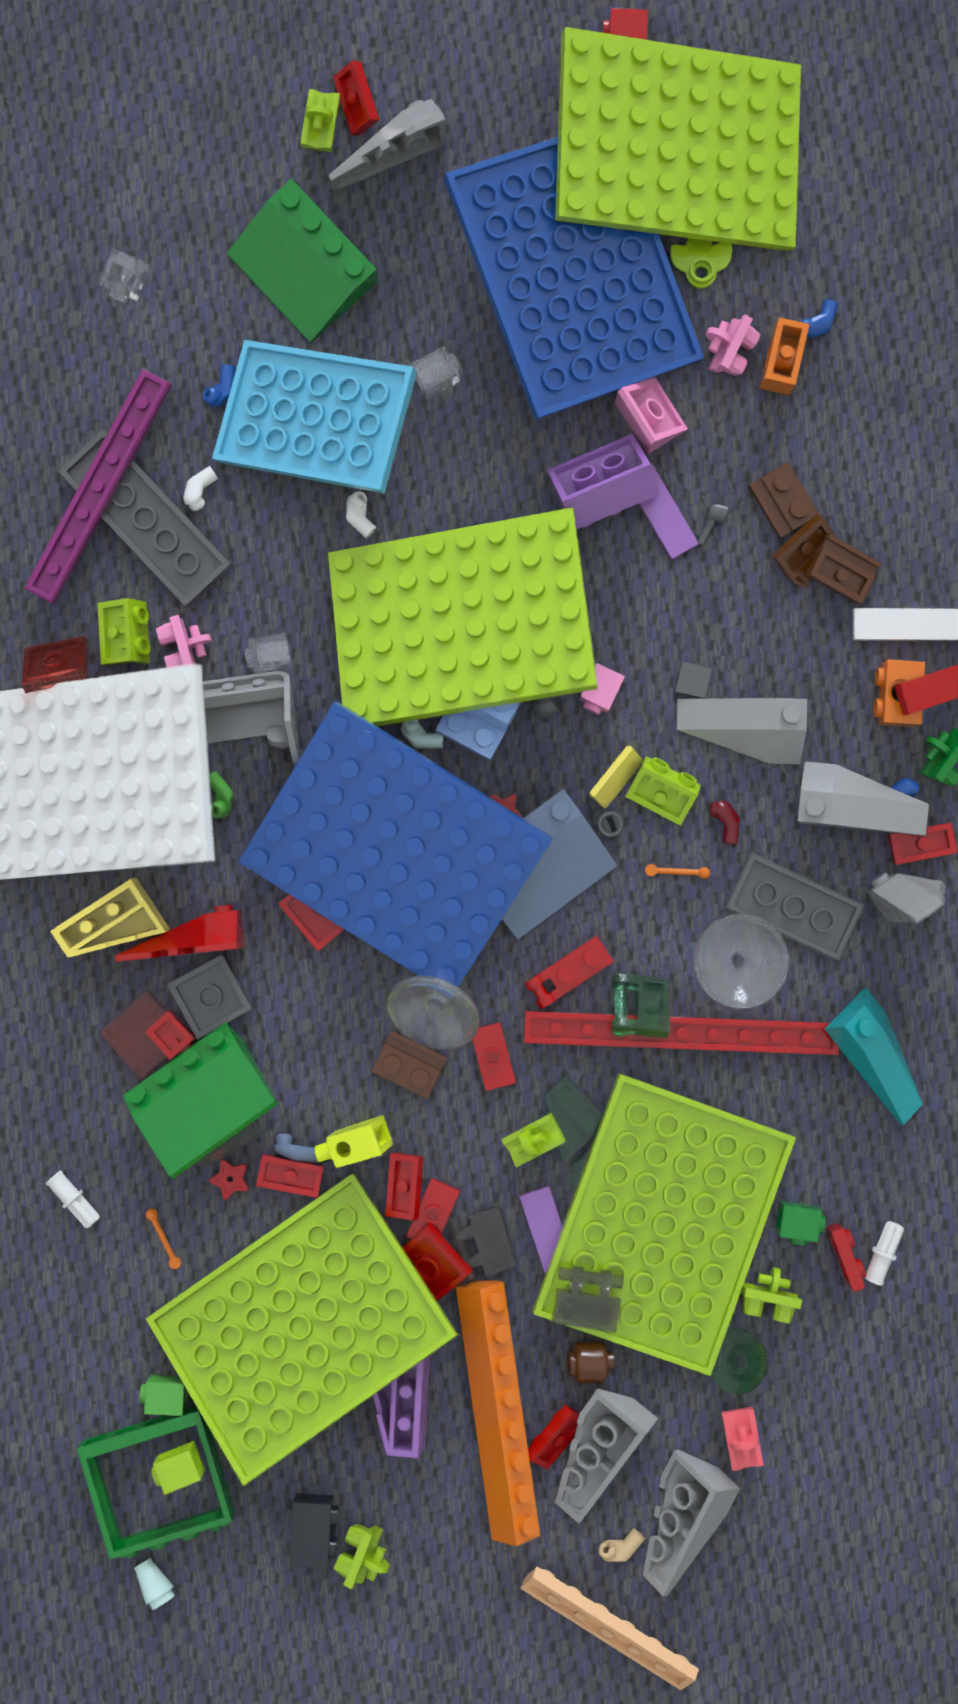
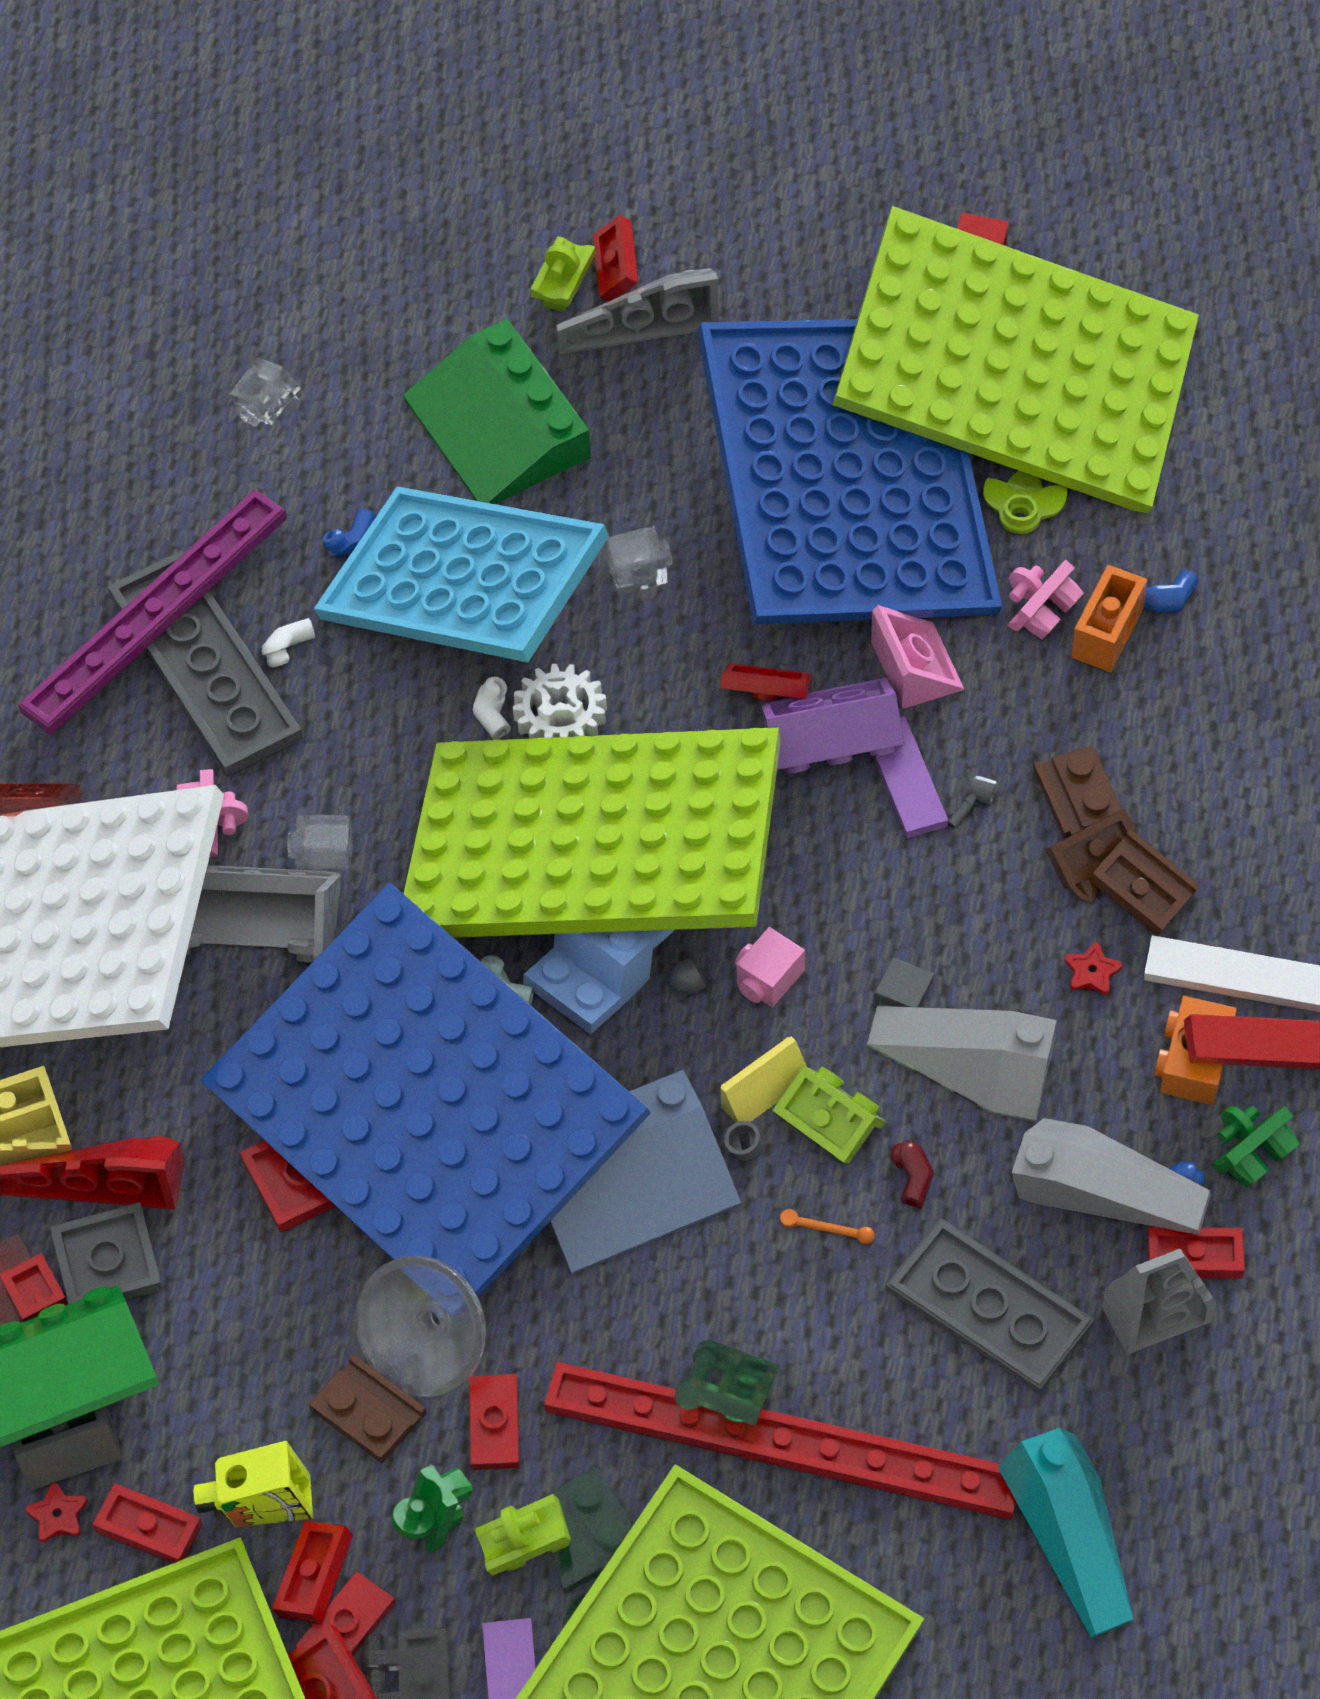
camera: 15 degrees right, 30 degrees down
lime bracket [98,598,151,666] -> none
bright green arm [209,771,234,818] -> none
sand blue arm [273,1134,318,1163] -> none
red plate [524,935,614,1010] -> none
clear dish [693,914,789,1009] -> none
none -> green hips [392,1465,473,1554]
none -> white gear [513,664,607,739]
none -> red plate [720,663,812,701]
none -> red plate [1064,943,1123,995]

